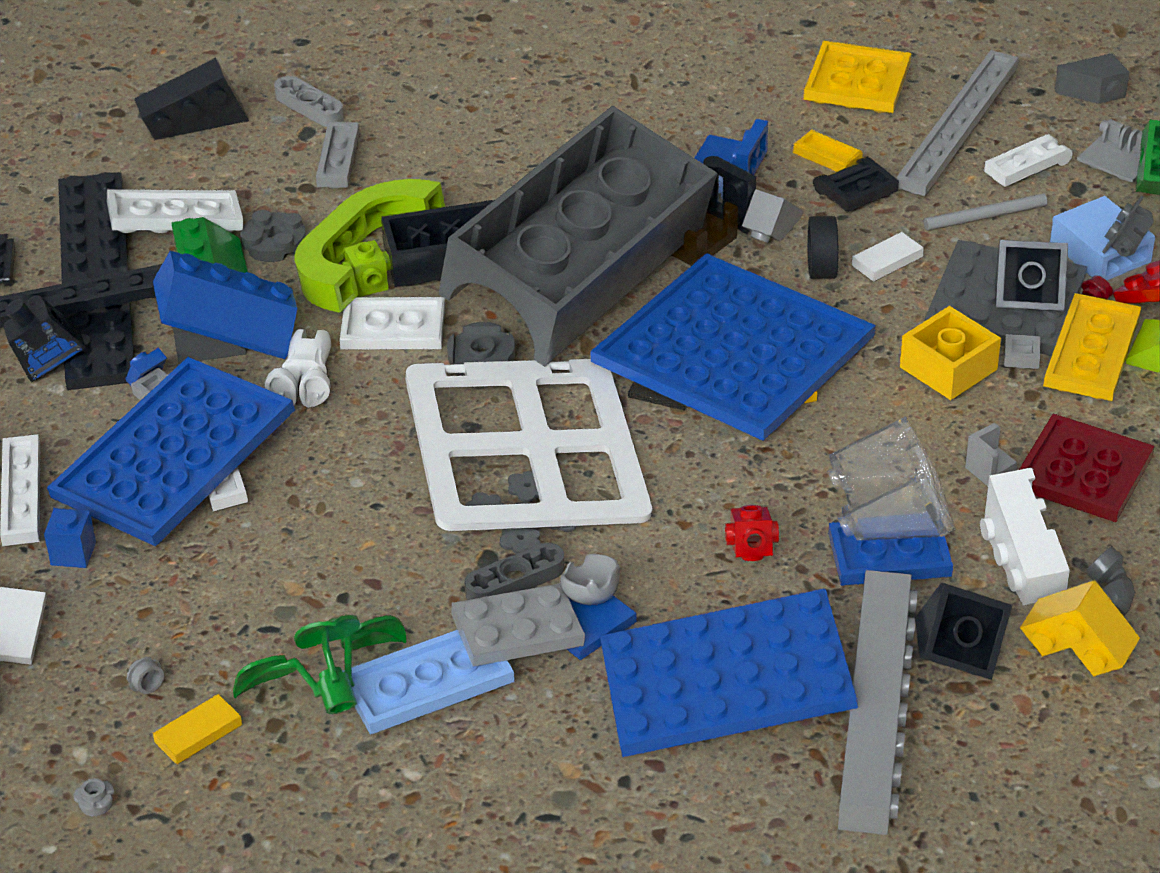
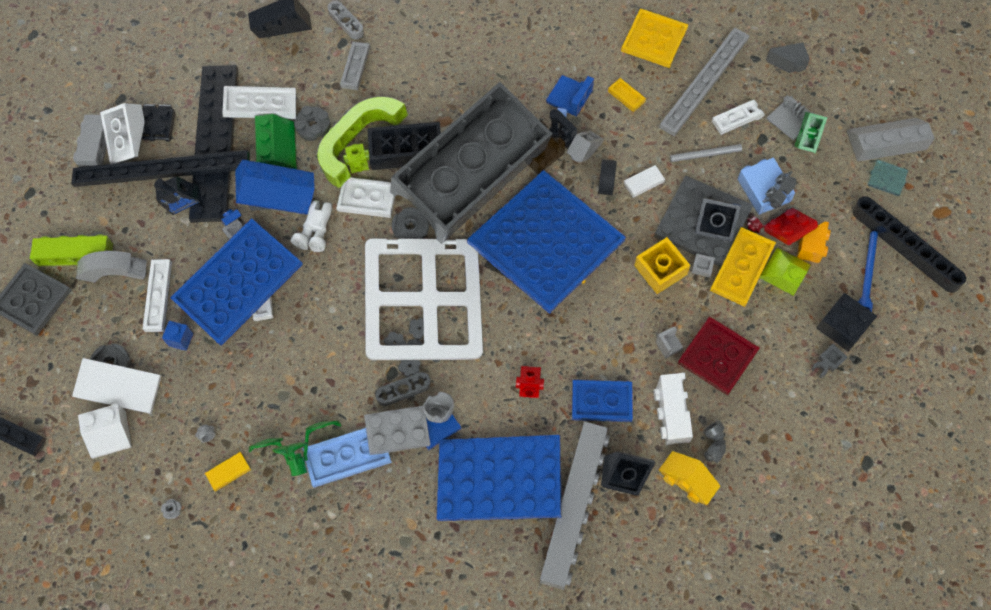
camera: 10 degrees right, 25 degrees up
black plate [813,156,899,212] -> none
clear windscreen [827,416,956,541] -> none

